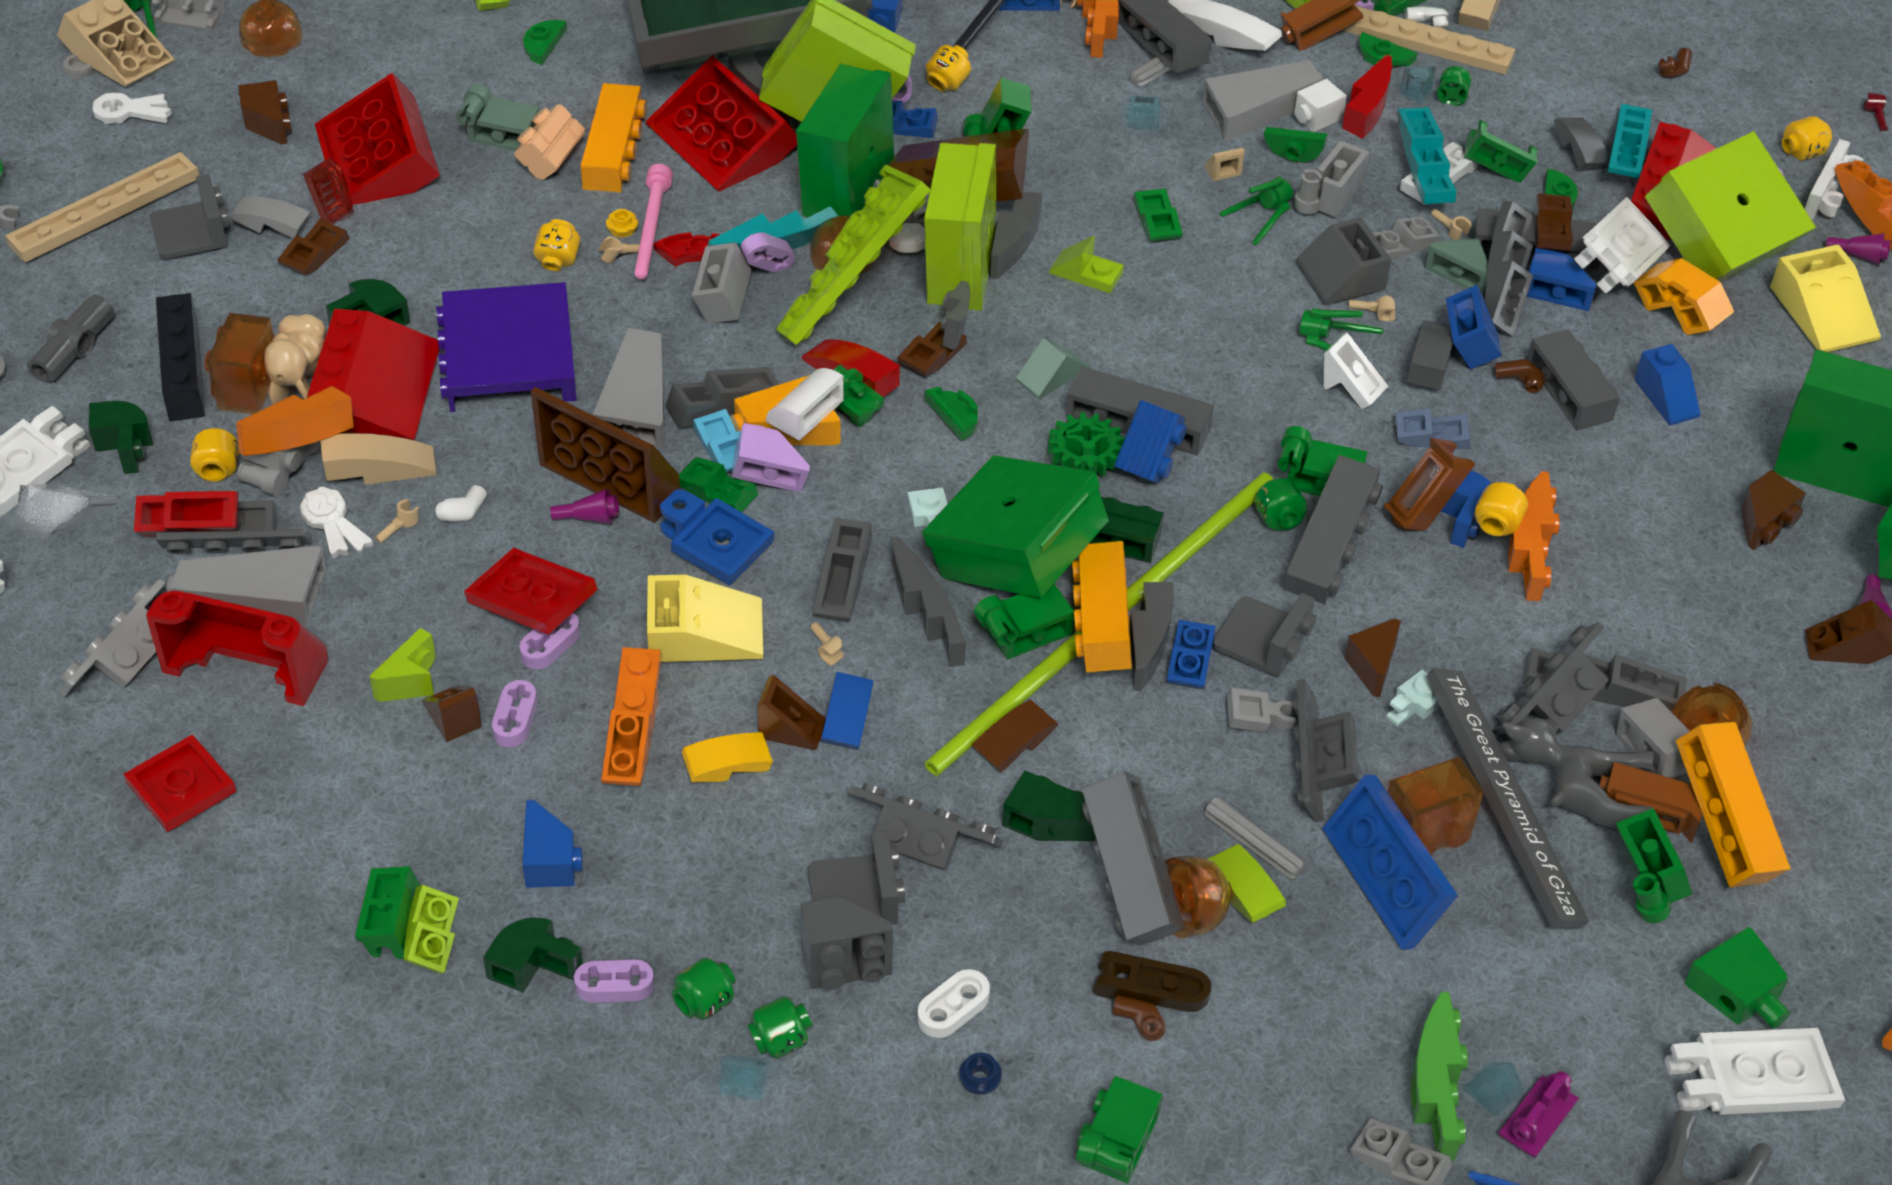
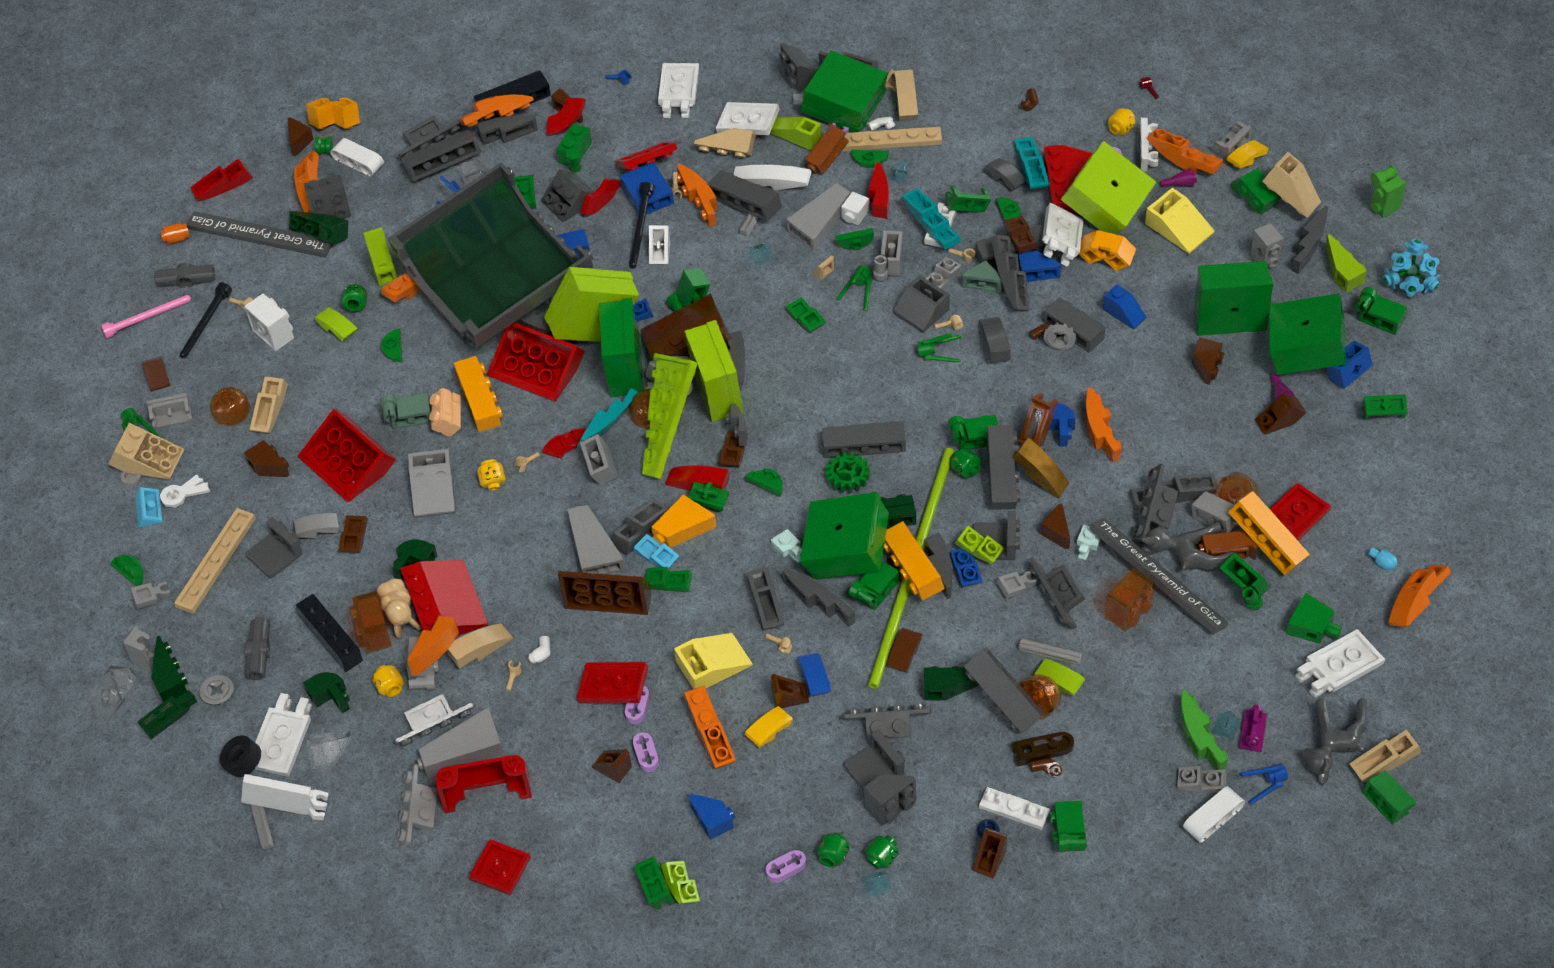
camera: 20 degrees left, 5 degrees up
red slope [134,491,239,537] -> none
white piece [300,487,373,558] -> none
clear red slope [303,158,354,224] -> none
lime slope [369,628,436,702] -> none
dark purple panel [436,282,577,412] -> none
dark green brick [483,917,583,993] -> none
magenta cone [550,489,619,525] -> none
yellow plate [606,209,638,238] -> none
bright pink piece [634,164,673,280] -> none
blue plate [660,489,774,585] -> none
lavender slope [731,423,810,491] -> none
lavender beam [740,233,795,272] -> none
white brick [766,368,844,441] -> none
white plate [917,969,990,1038] -> none
yellow head [925,45,971,92] -> none
sand green slope [1016,337,1090,400] -> none
lime slope [1049,236,1124,293] -> none
blue brick [1114,400,1187,484] -> none
blue plate [1322,774,1458,950] -> none
white slope [1324,332,1388,409] -> none
sand blue slope [1396,409,1471,449] -> none
green wheel [1437,66,1472,106] -> none
blue slope [1445,285,1502,369] -> none
yellow head [1474,482,1528,536] -> none
none -> medium azure slope [135,487,162,527]
none -> tan slope [250,377,288,434]
none -> light grey slope [408,449,455,517]
none -> white slope [649,225,671,264]
none -> lime slope [955,526,1004,564]
none -> reddish brown slope [973,828,1007,878]
none -> white plate [979,787,1050,830]
none -> pearl gold slope [1012,438,1069,498]
none -> light grey gear [1044,322,1076,350]
none -> red plate [1270,483,1331,541]

